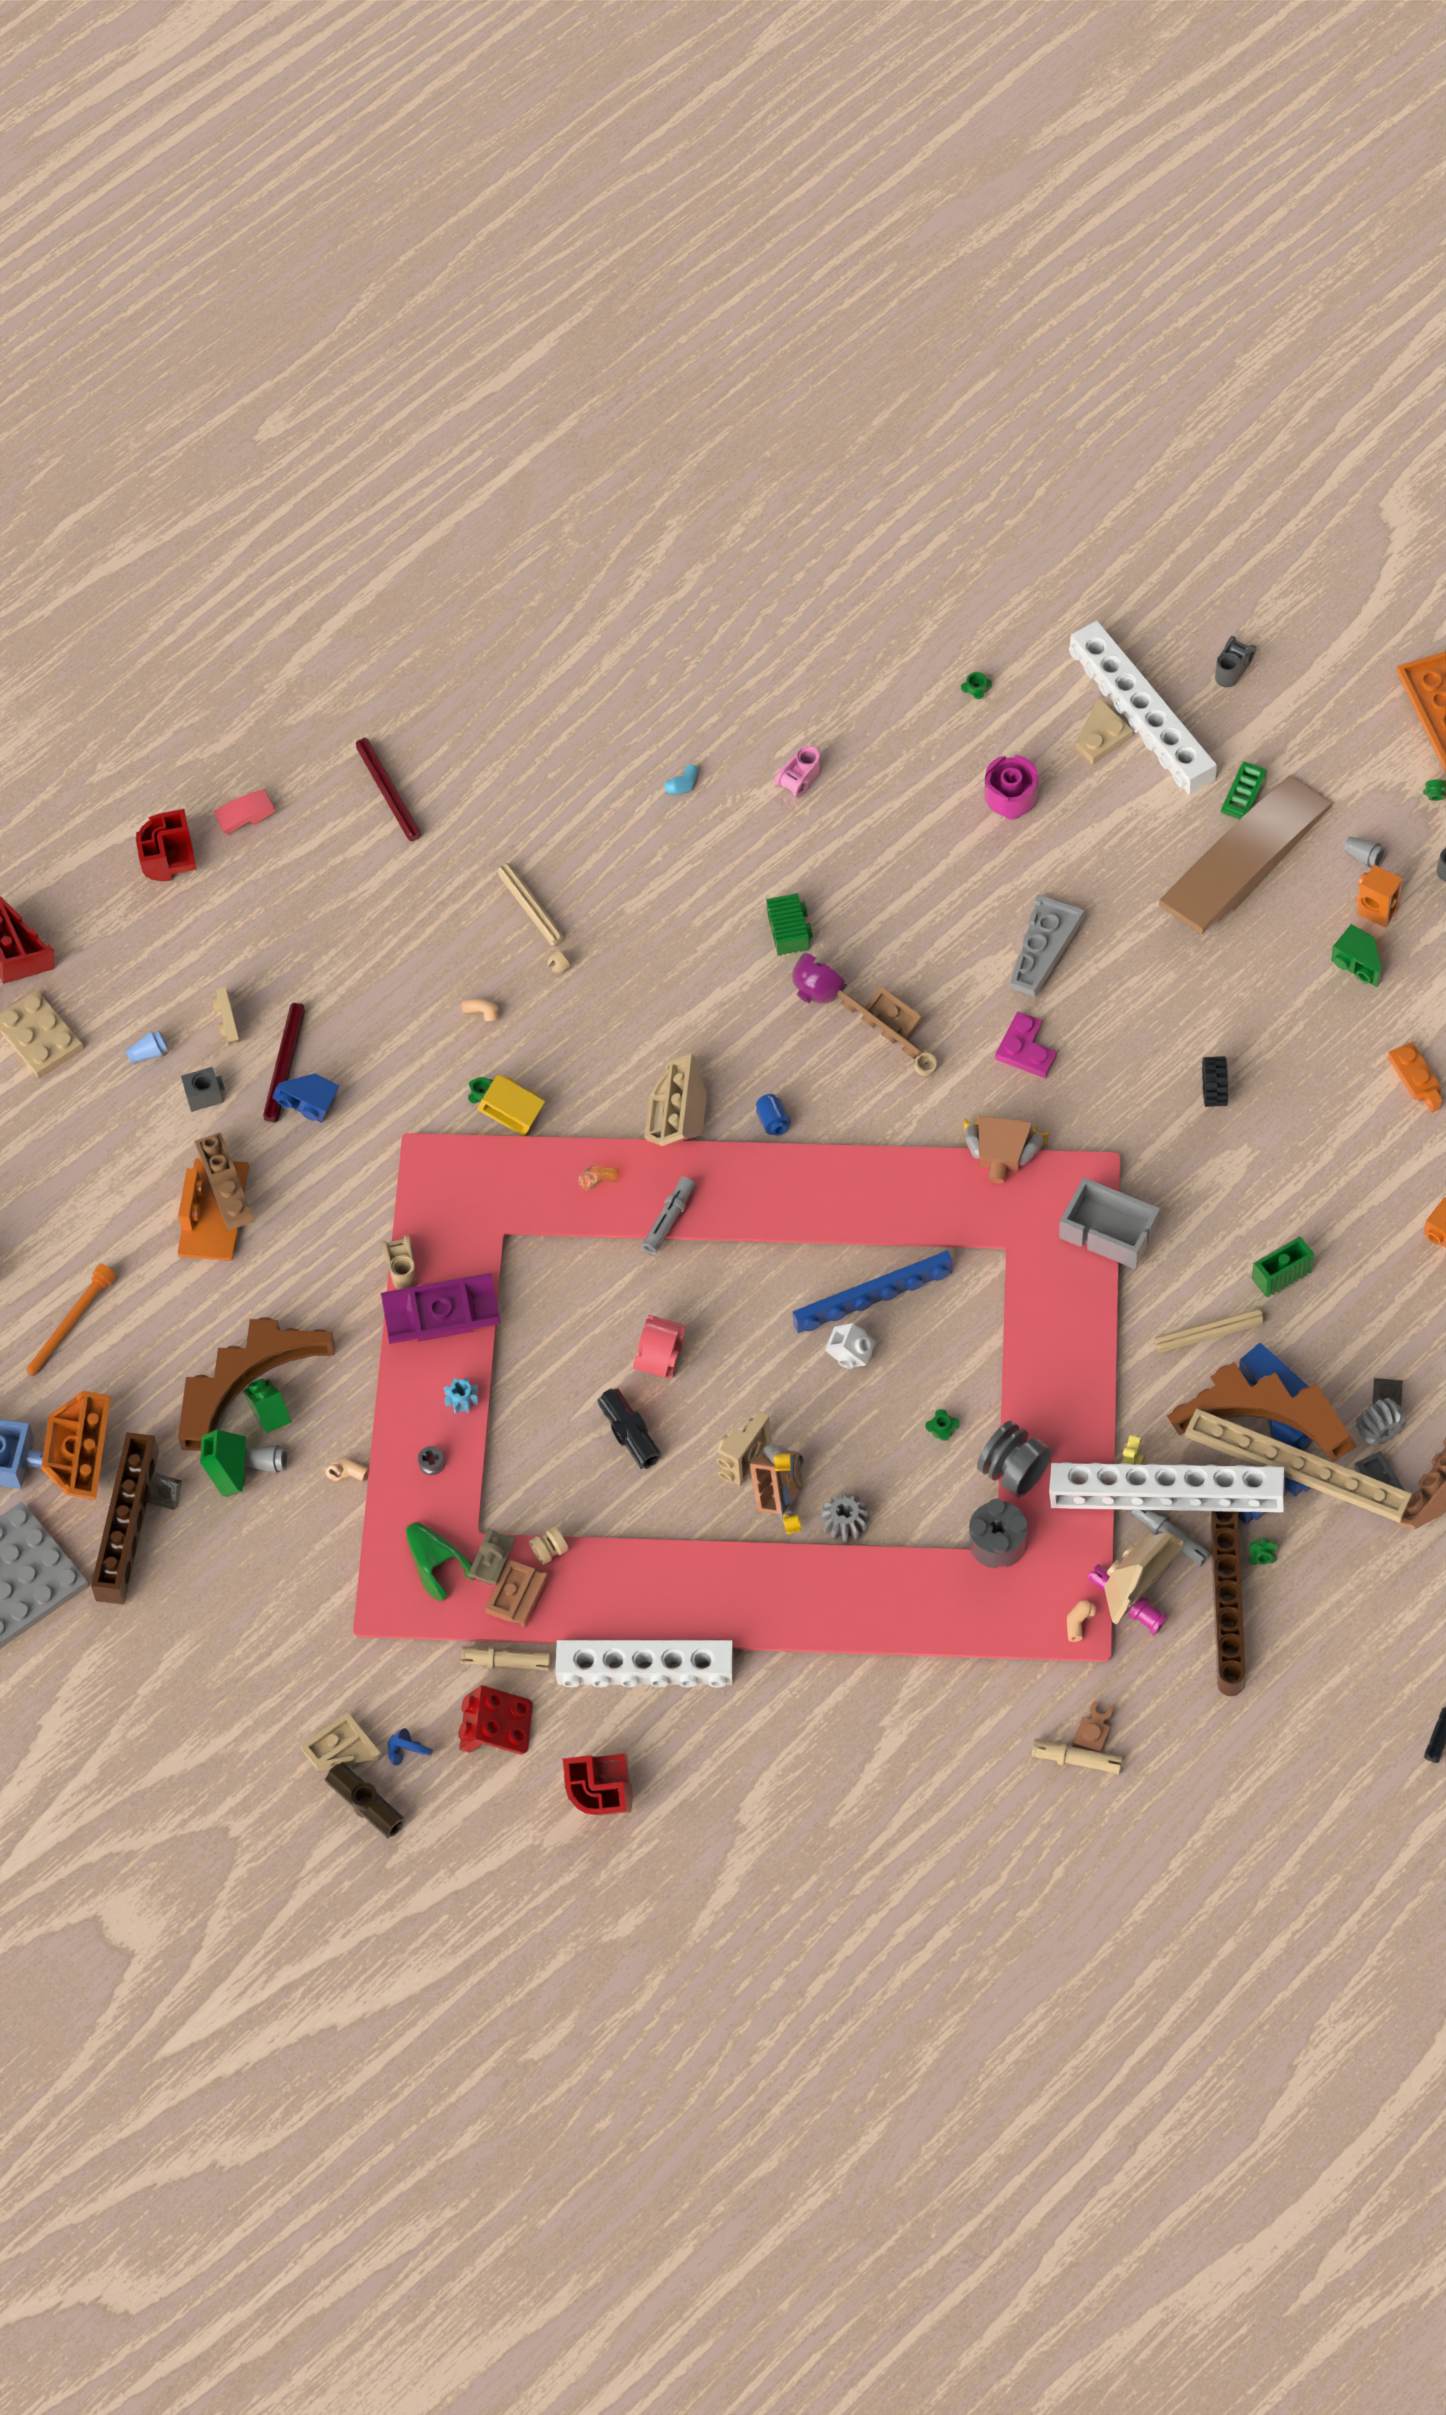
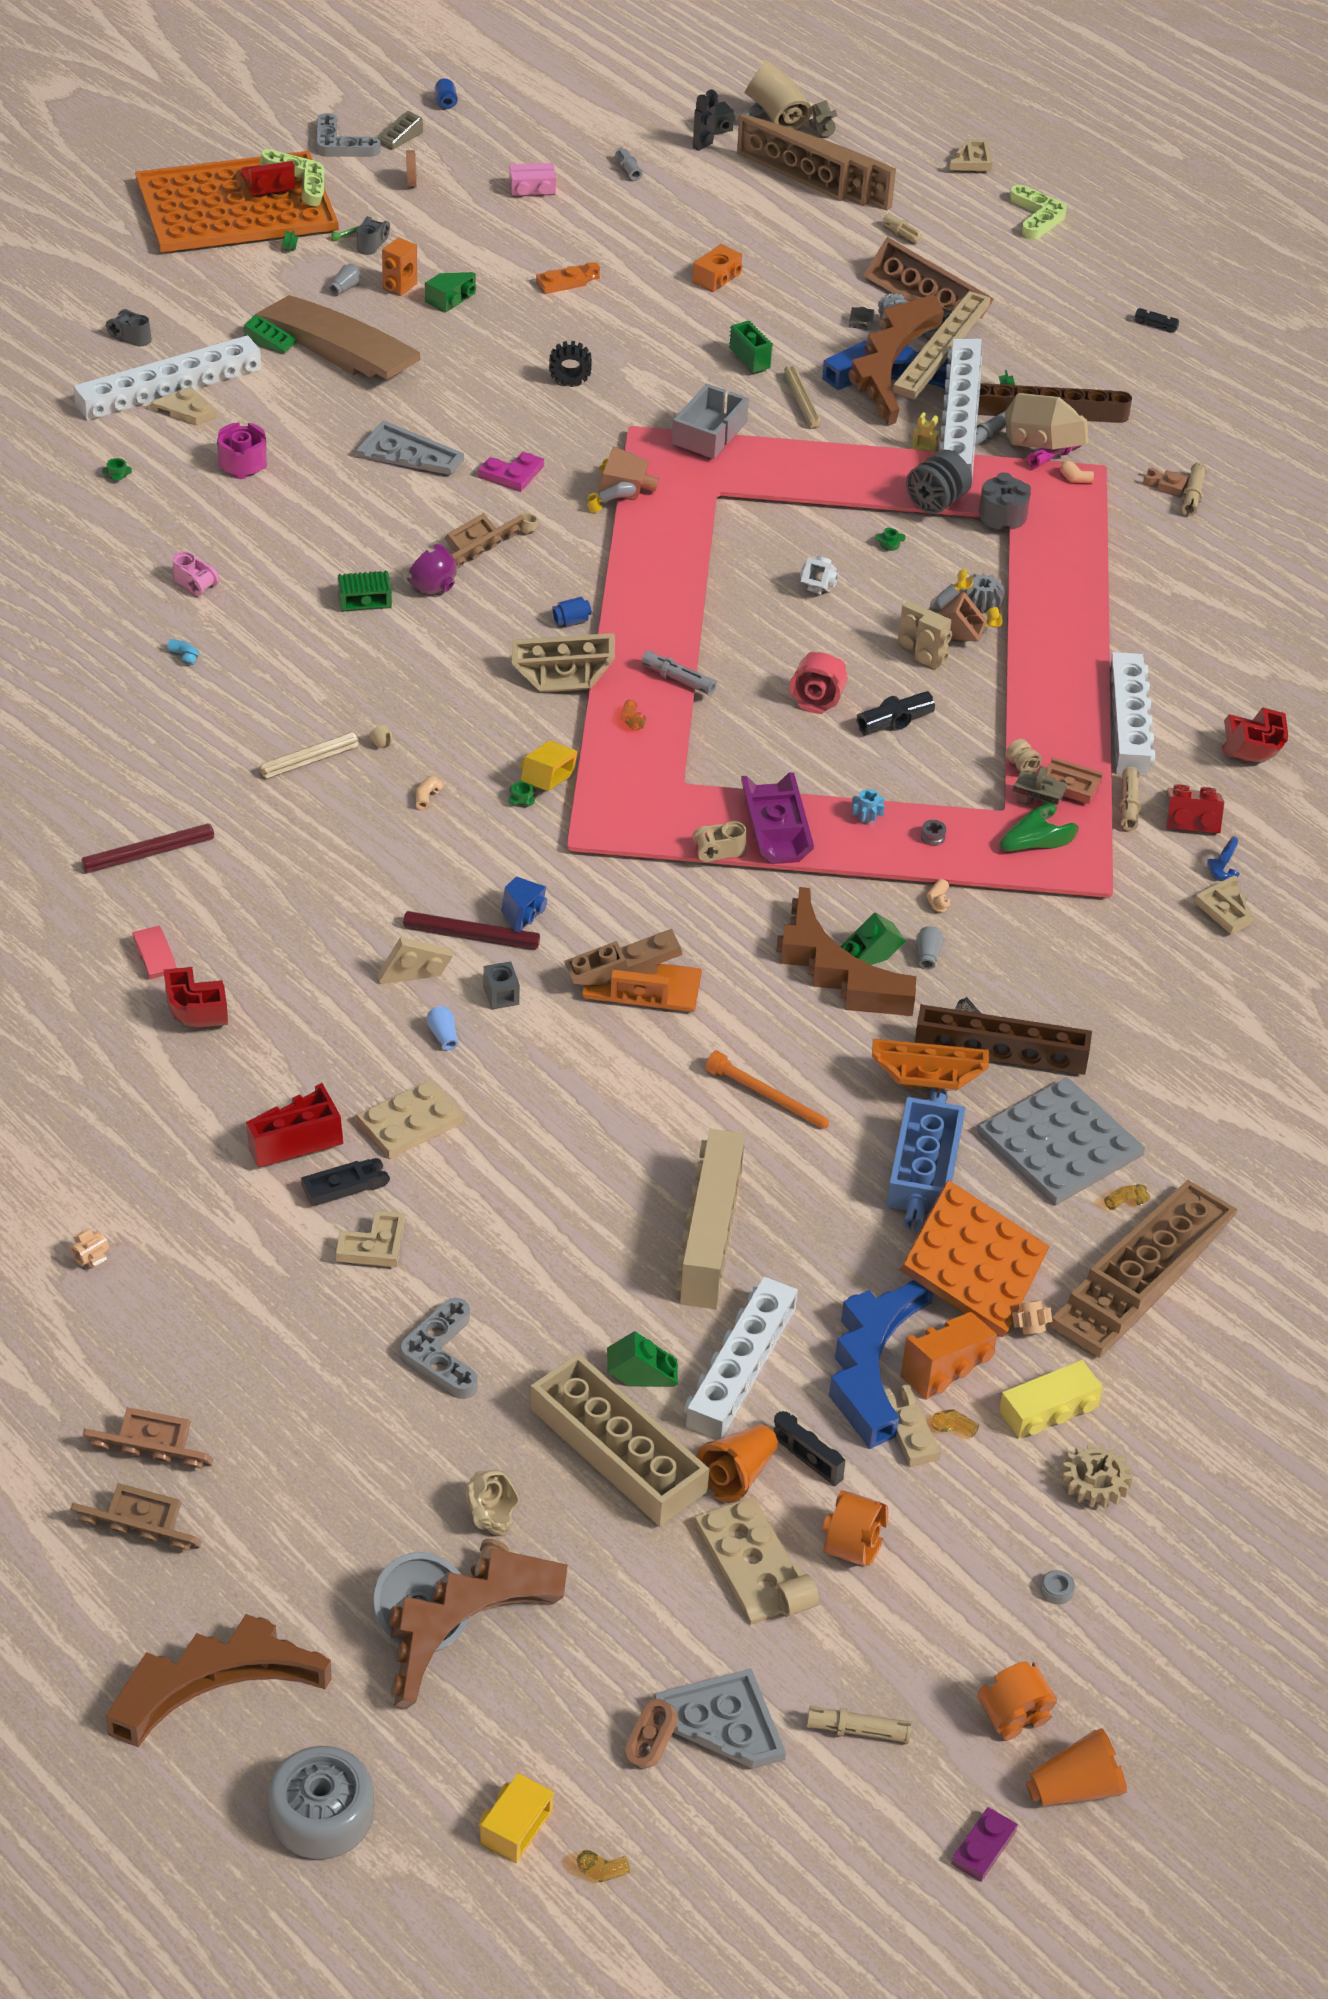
camera: 95 degrees left, 15 degrees down
green slope [200,1430,247,1497] -> none
dark brown piece [325,1762,406,1839] -> none
blue plate [793,1250,952,1333] -> none

